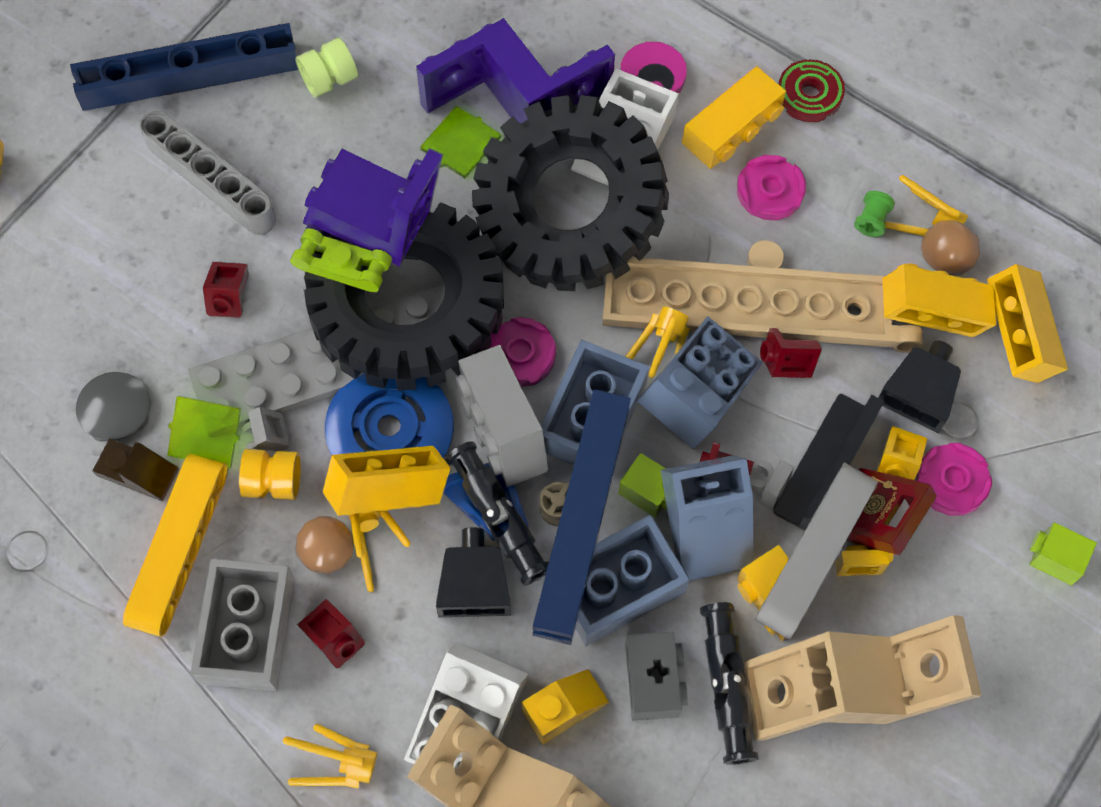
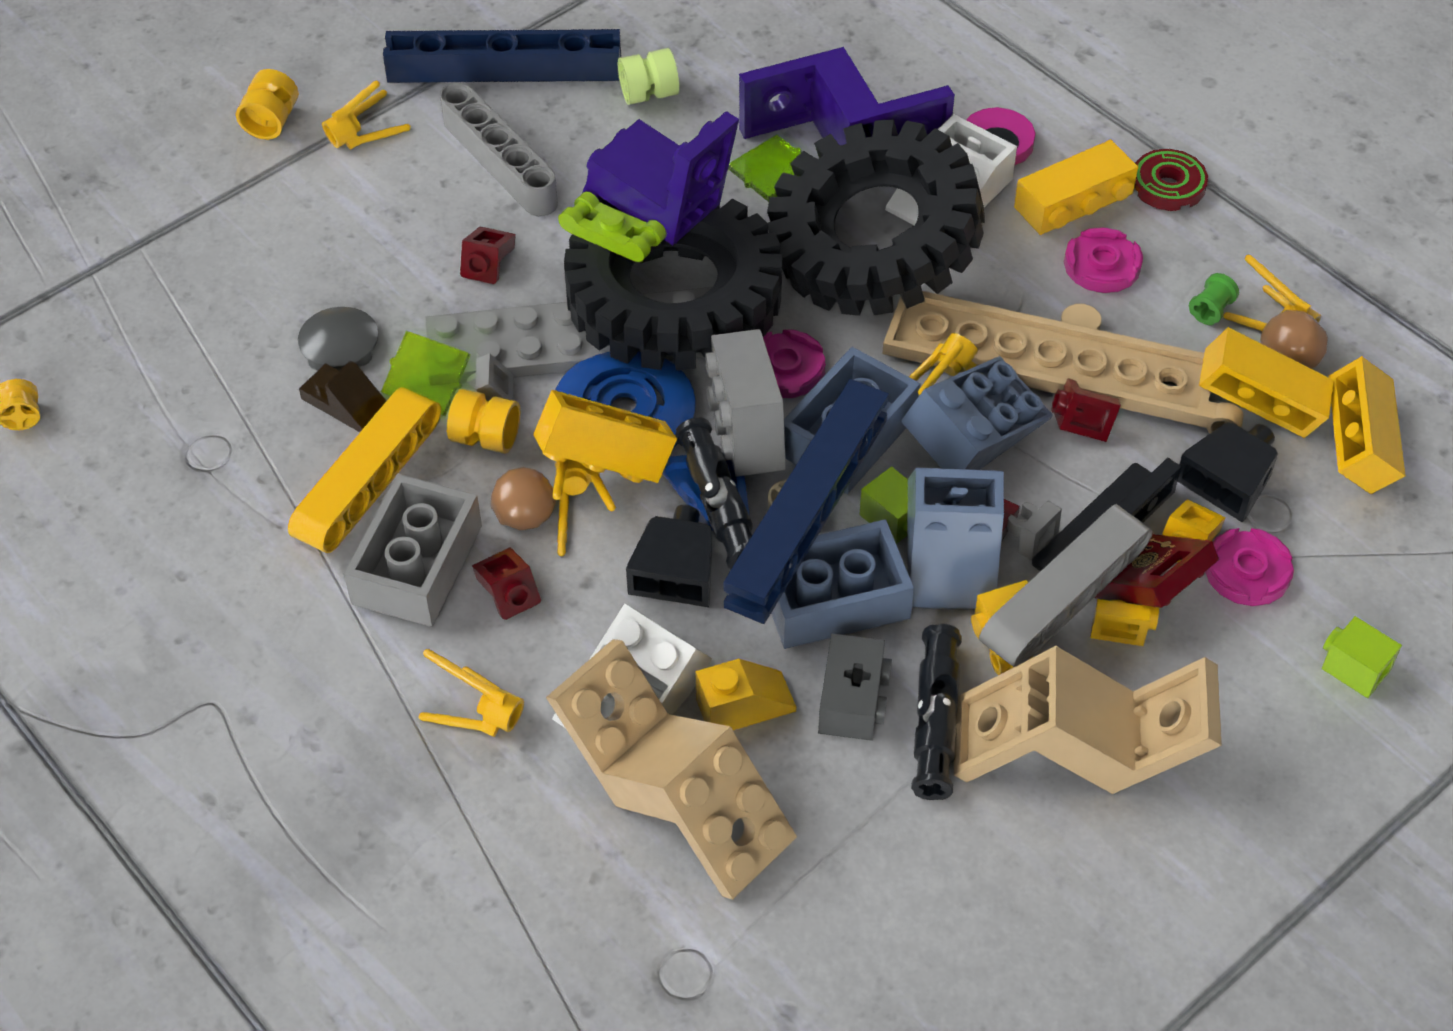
camera: 15 degrees right, 15 degrees down
none -> yellow plant [322,80,411,150]

